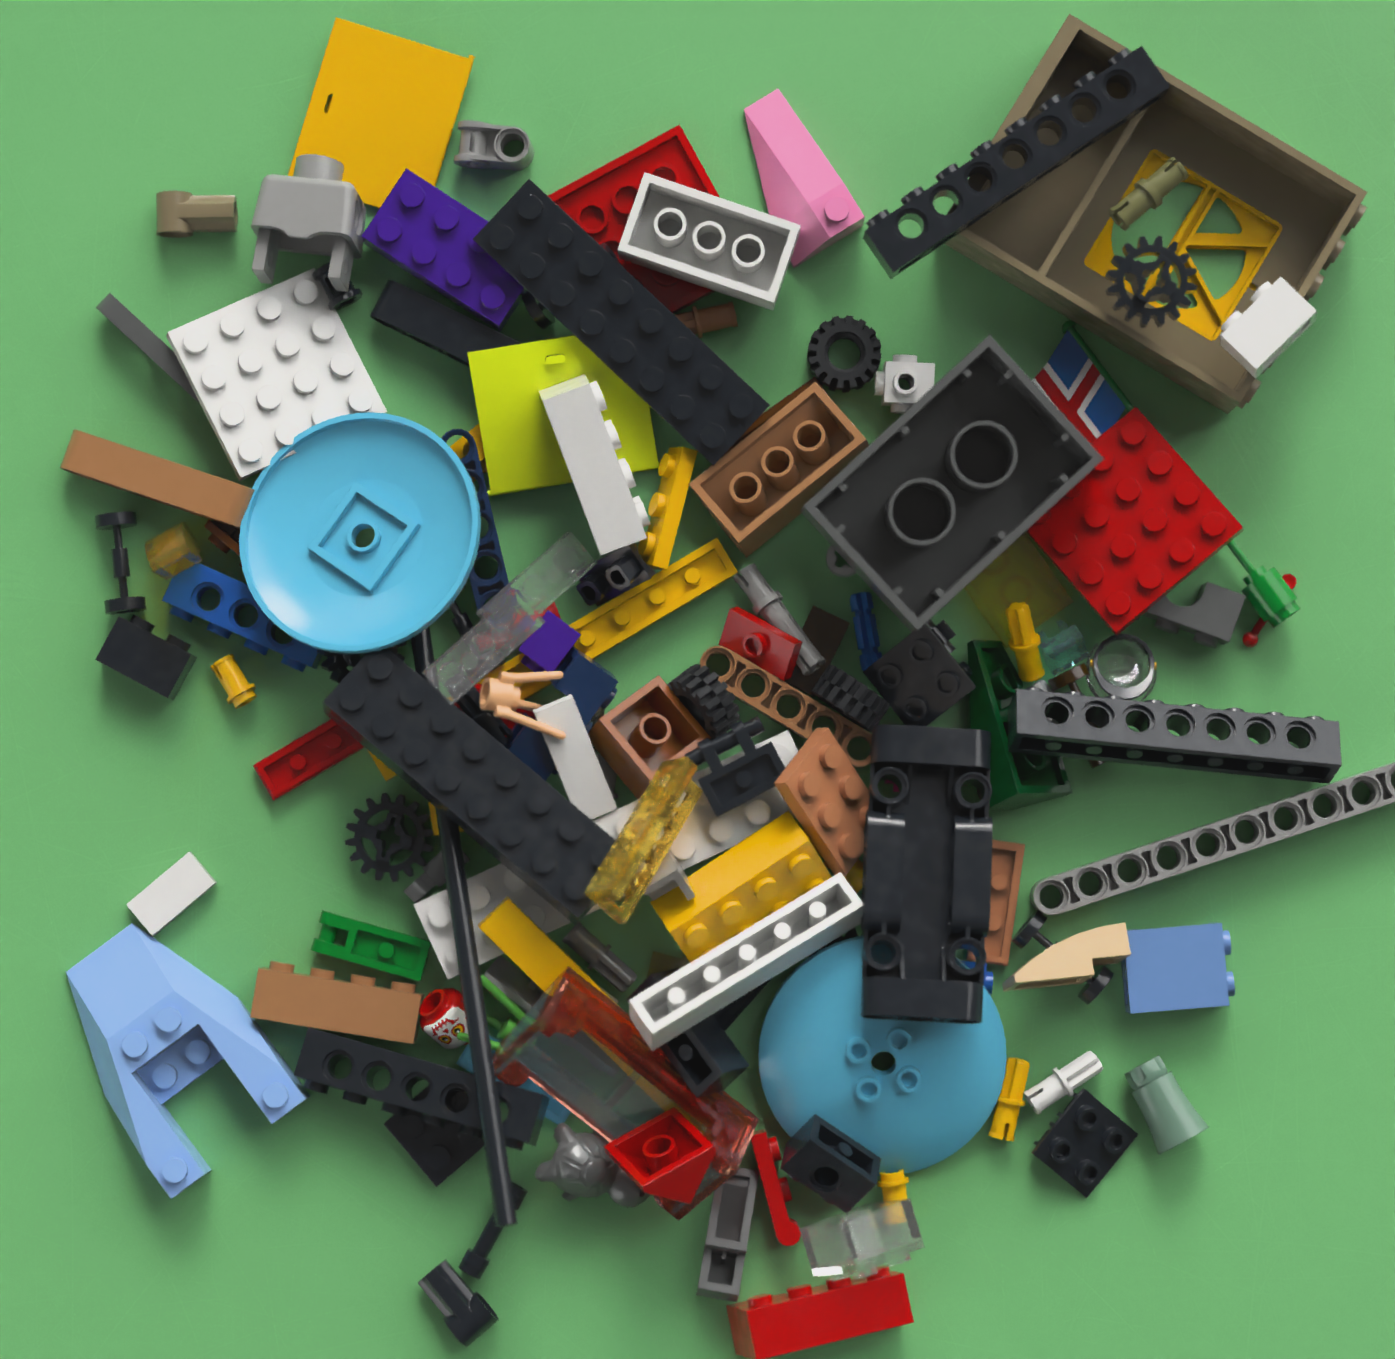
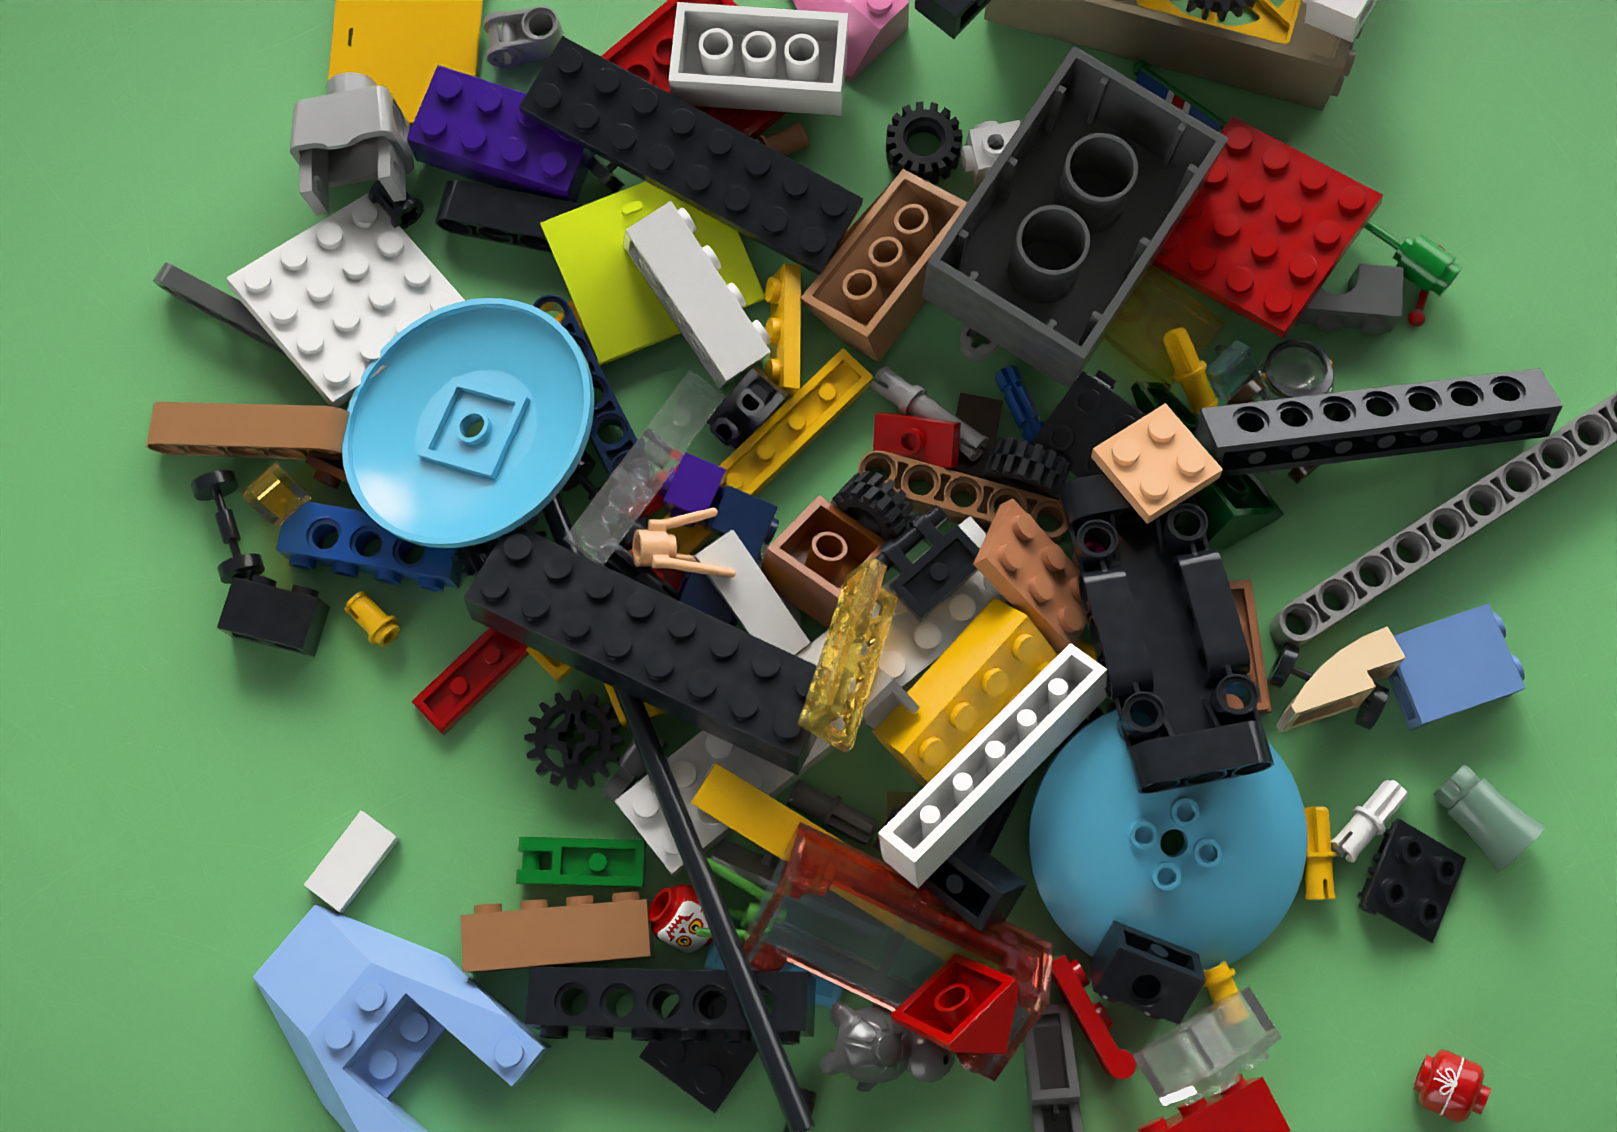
camera: 10 degrees left, 10 degrees down
dark tan piece [156,191,238,238] -> none
none -> light nougat plate [1091,403,1223,524]
none -> red head [1413,1049,1491,1123]

